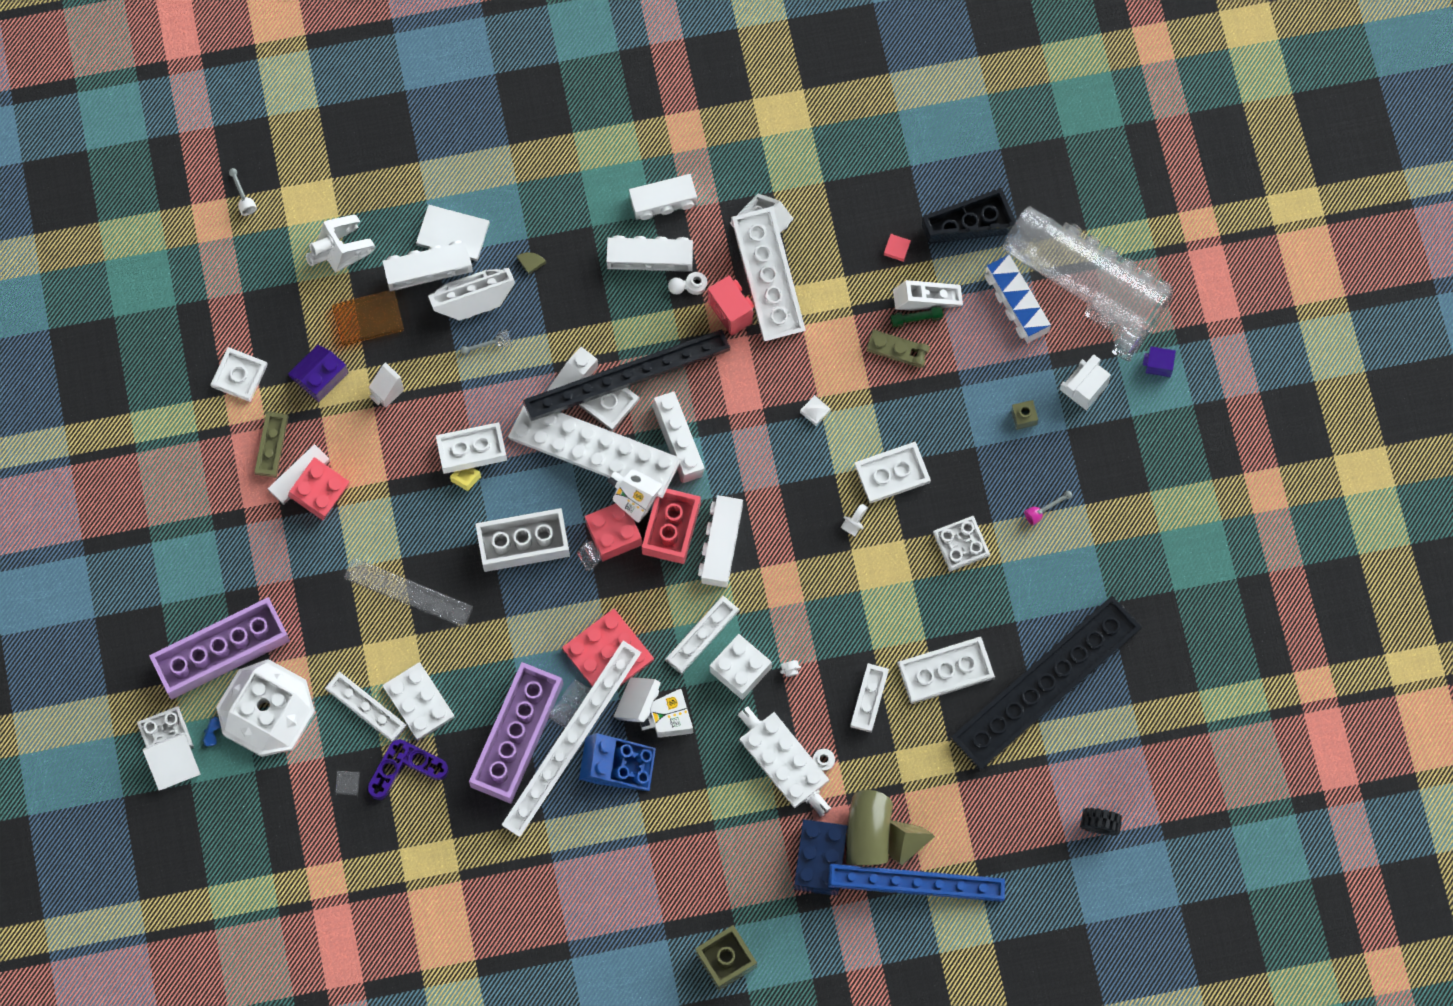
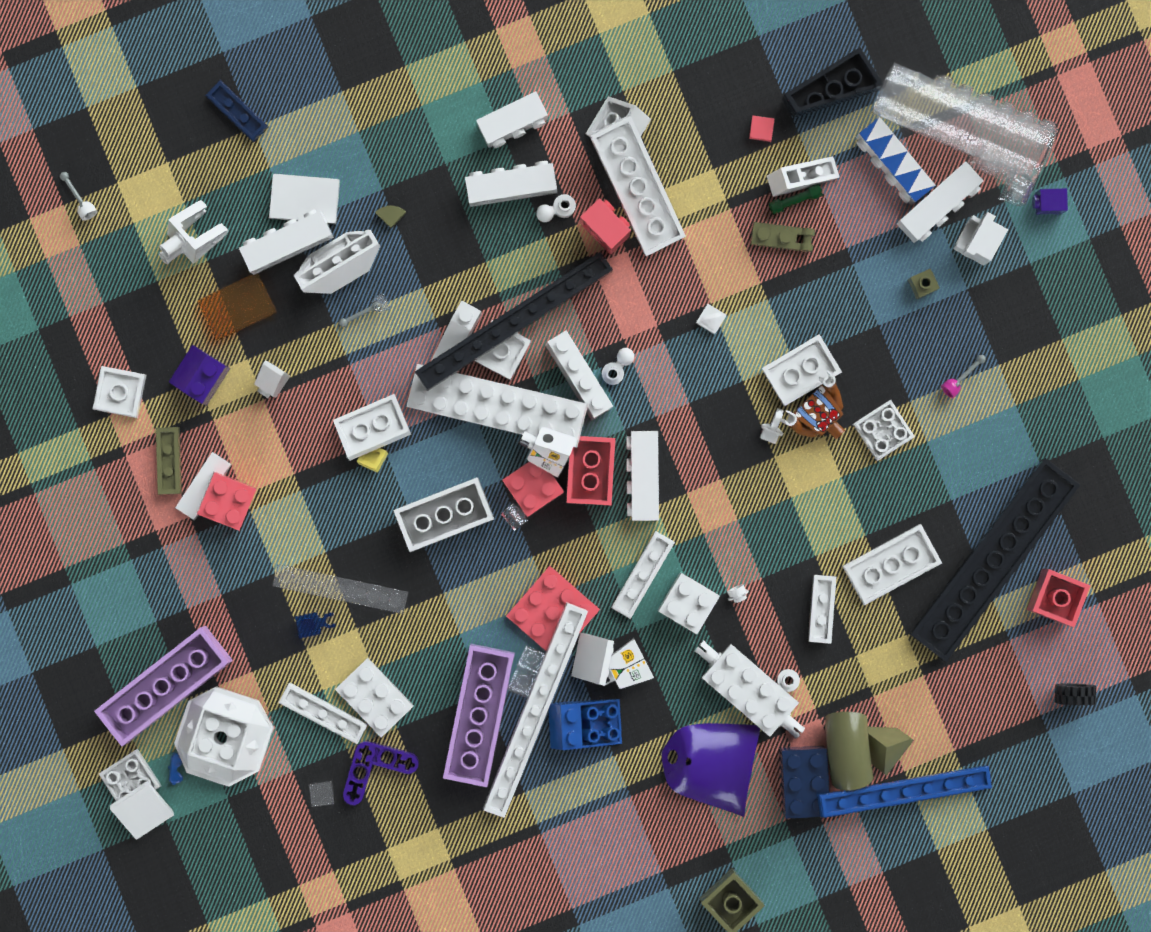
camera: 15 degrees left, 15 degrees up
none -> dark blue tile [205,80,269,143]
none -> clear blue plate [295,612,336,639]
none -> white plate [602,348,634,385]
none -> dark purple piece [661,723,760,817]
none -> torso [780,371,845,439]
none -> white brick [897,161,983,243]
none -> coral brick [1026,568,1091,627]

